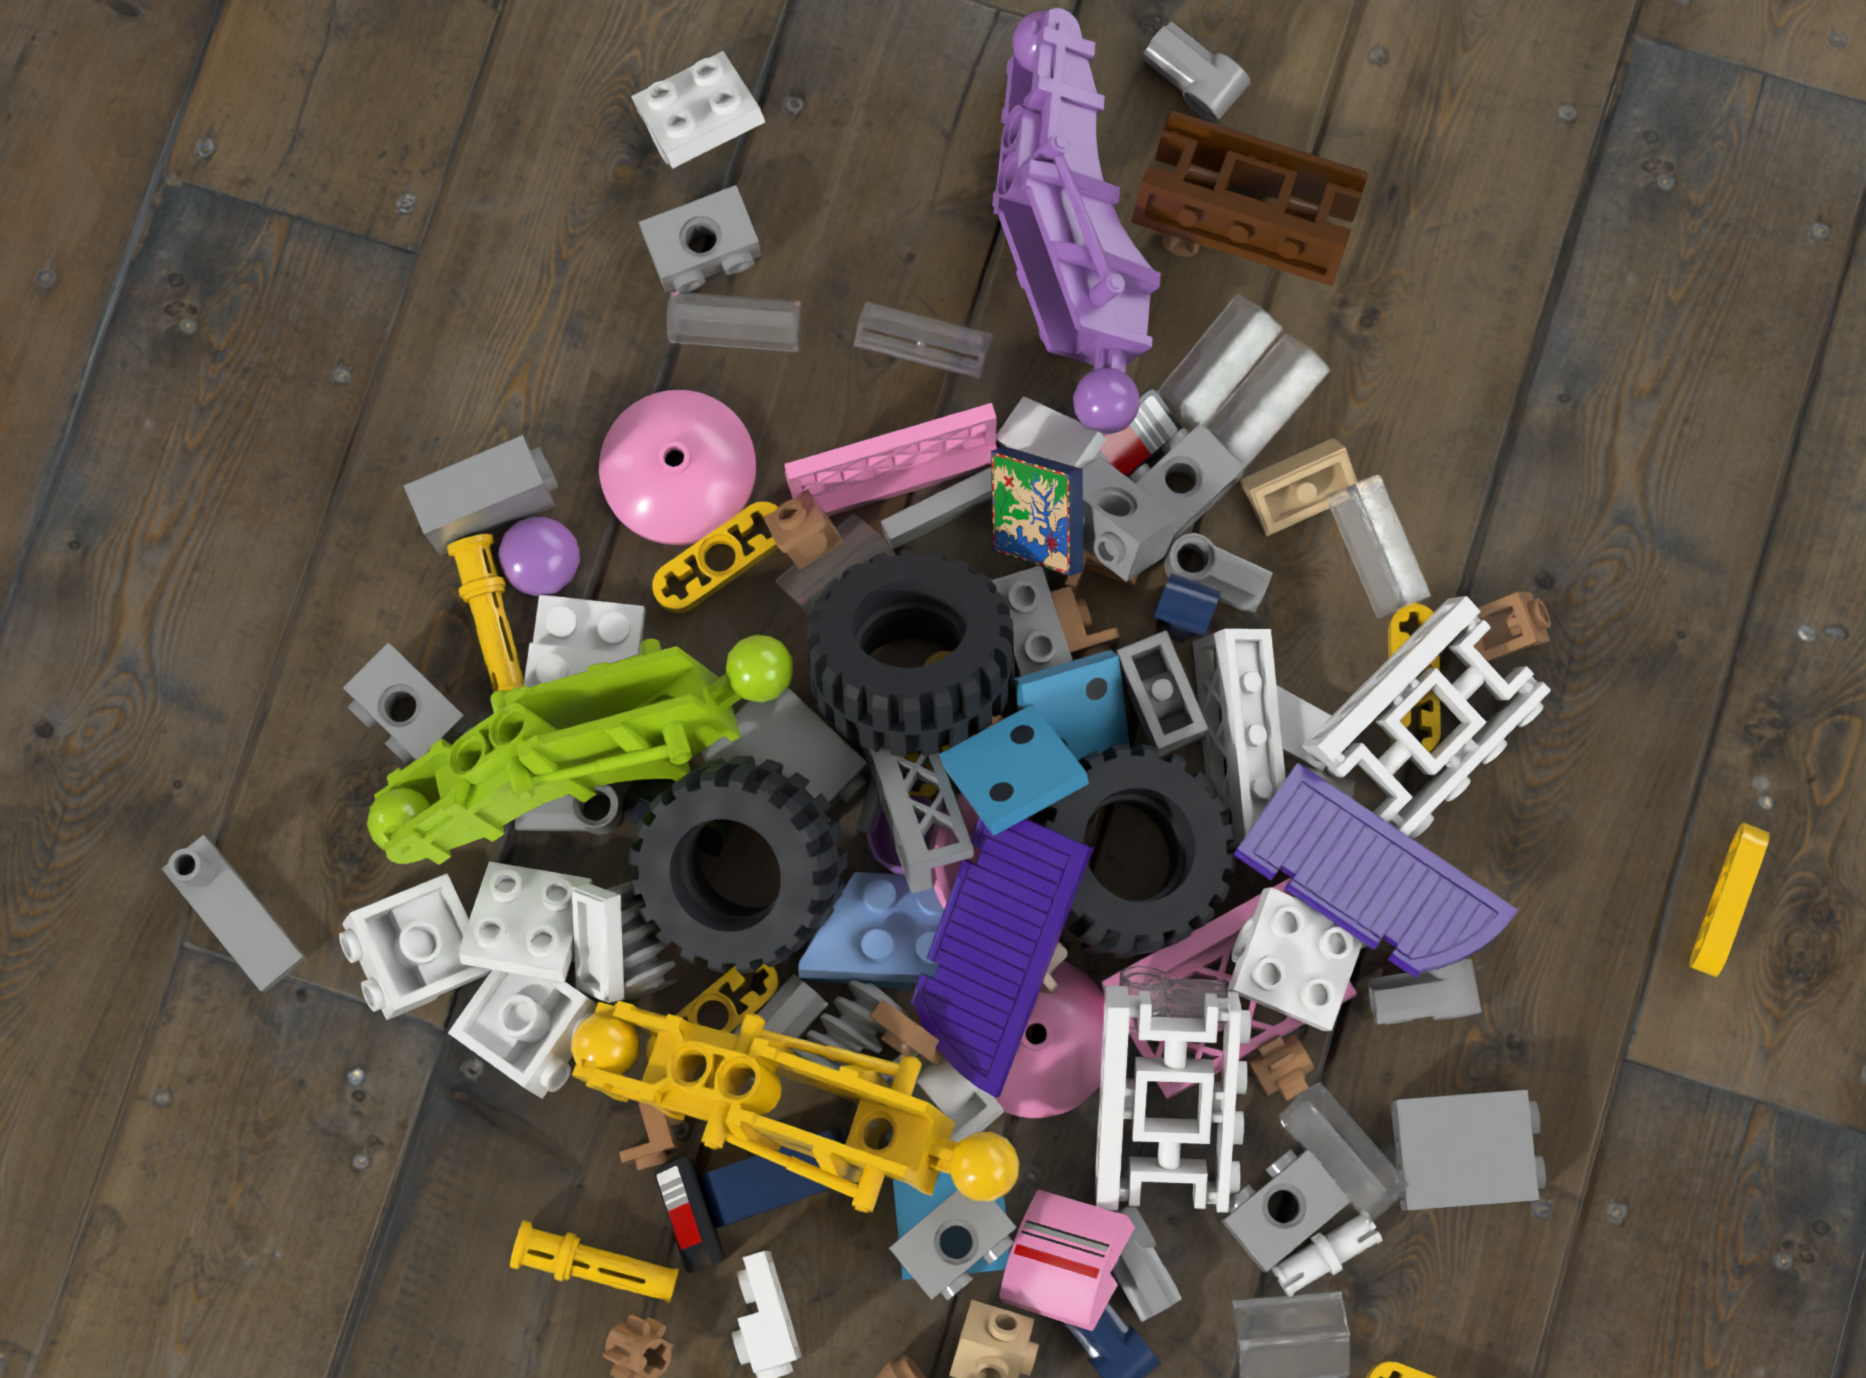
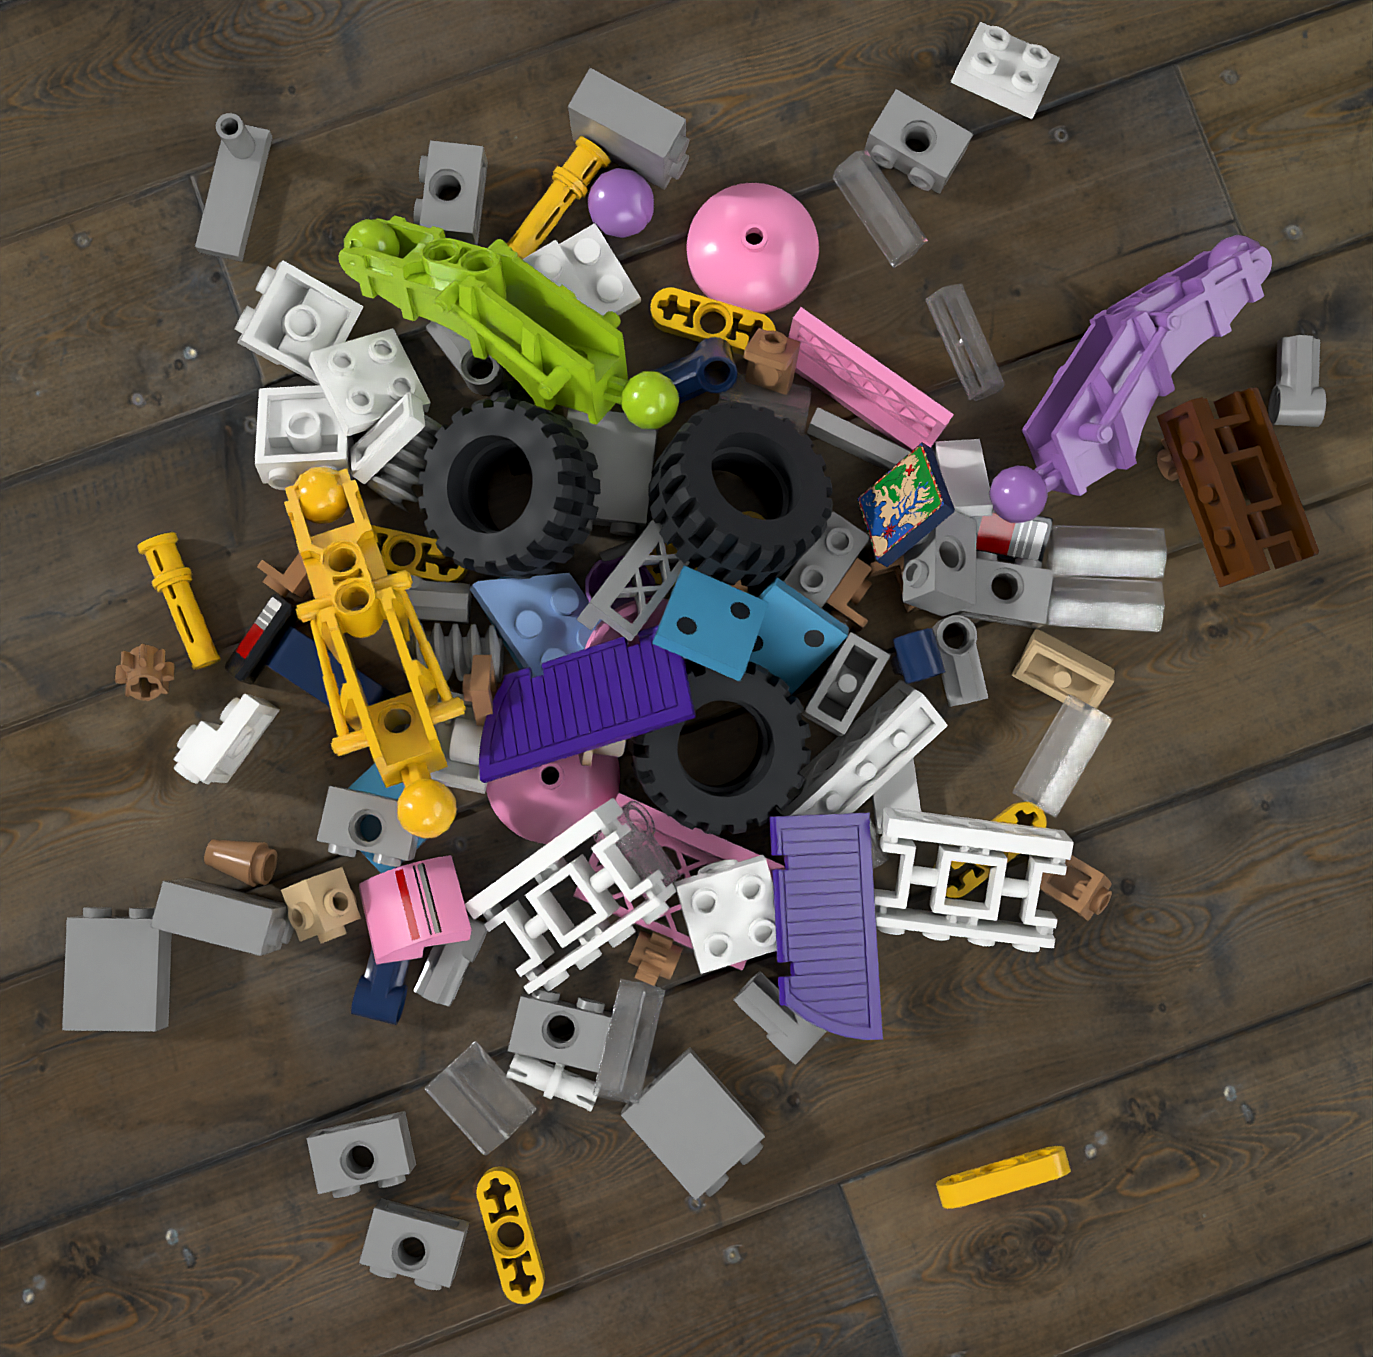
camera: 45 degrees right, 5 degrees up
none -> dark blue piece [653,337,738,404]

